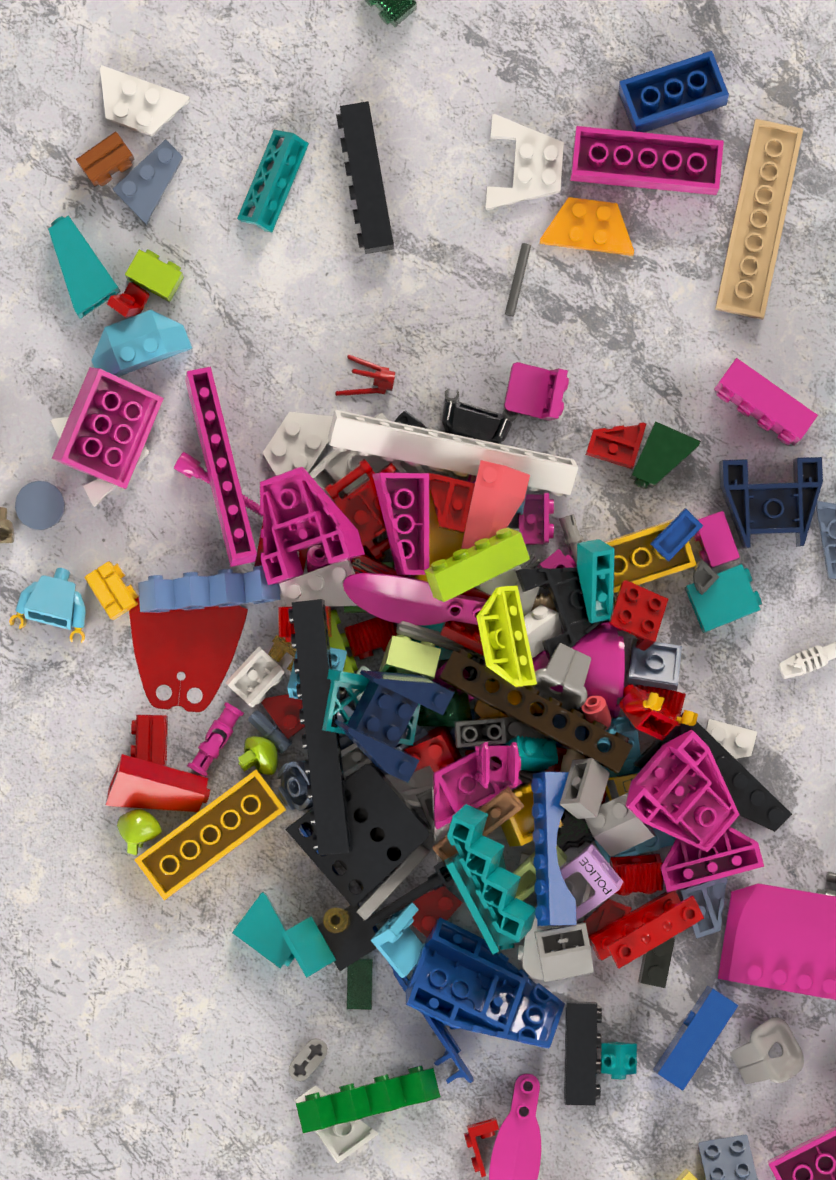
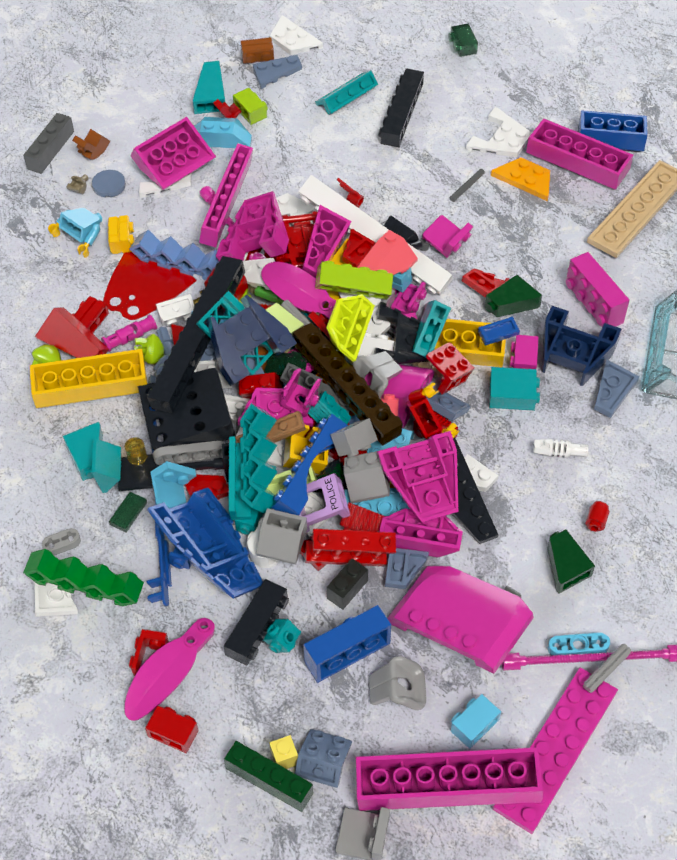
camera: 30 degrees right, 30 degrees down
dark grey tile [693,559,719,595] -> none

